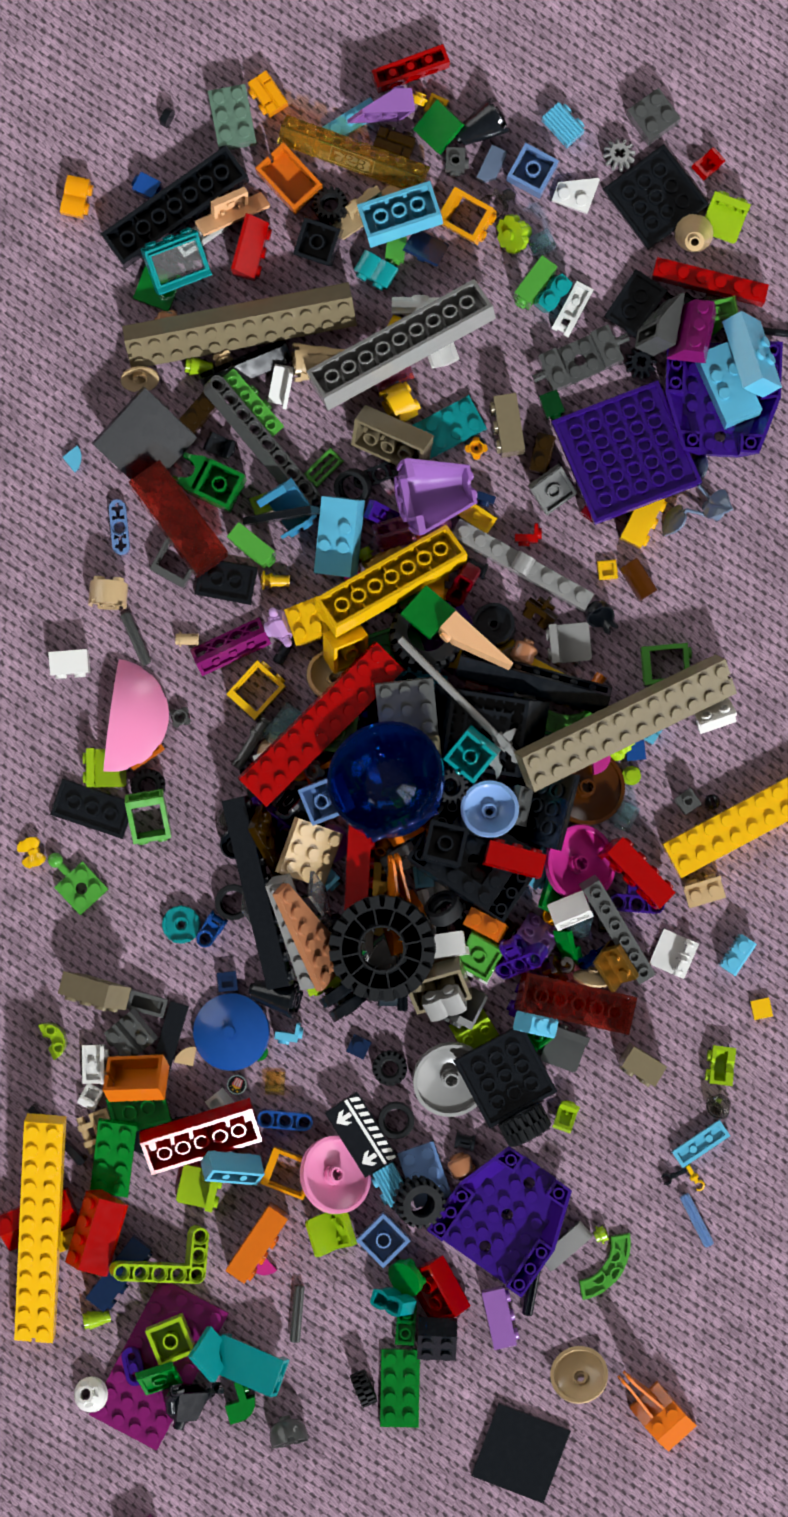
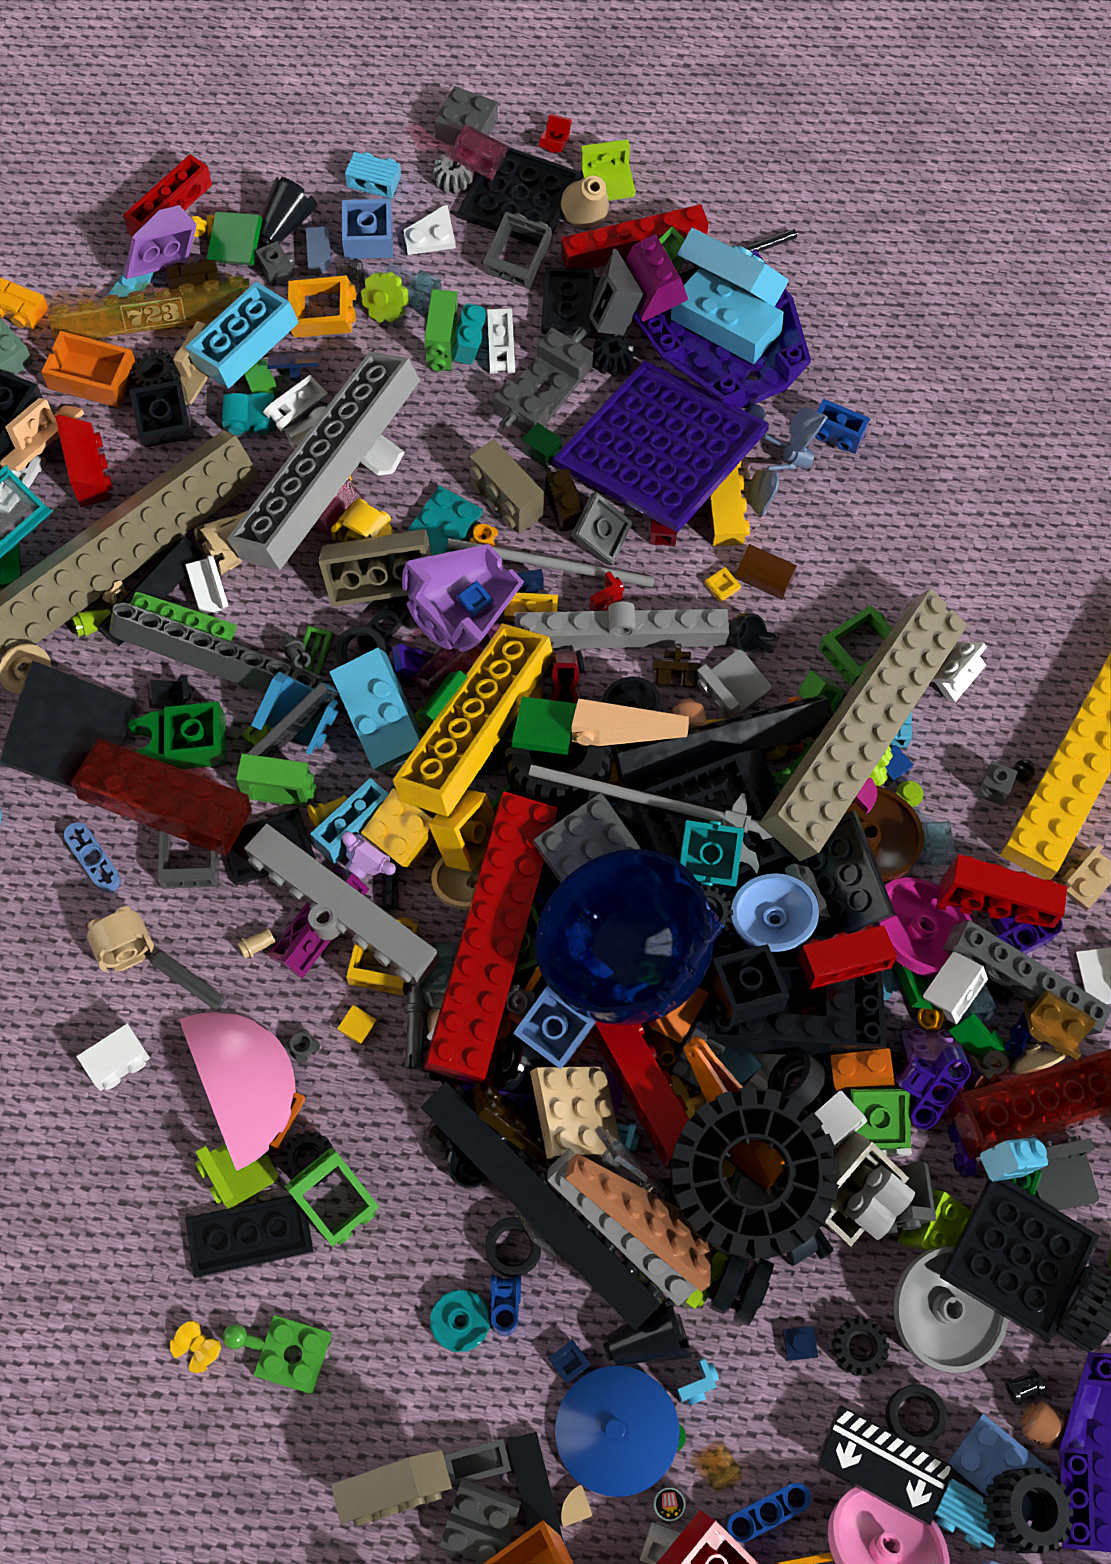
camera: 40 degrees left, 20 degrees down
dark brown brick [179,392,217,435] -> none
none -> light grey hinge [244,824,441,986]
none -> white plate [263,375,328,431]
none -> dark grey axle [279,632,311,668]
none -> medium azure brick [310,778,389,865]
none -> yellow tile [337,1005,378,1045]
none -> green tile [418,671,468,721]
none -> light grey piece [447,538,655,587]
none -> clear pink brick [449,124,509,180]
none -> blue tile [455,580,494,619]
none -> dark grey window [483,212,552,289]
none -> bright green panel [798,670,845,713]
none -> blue brick [815,398,870,454]

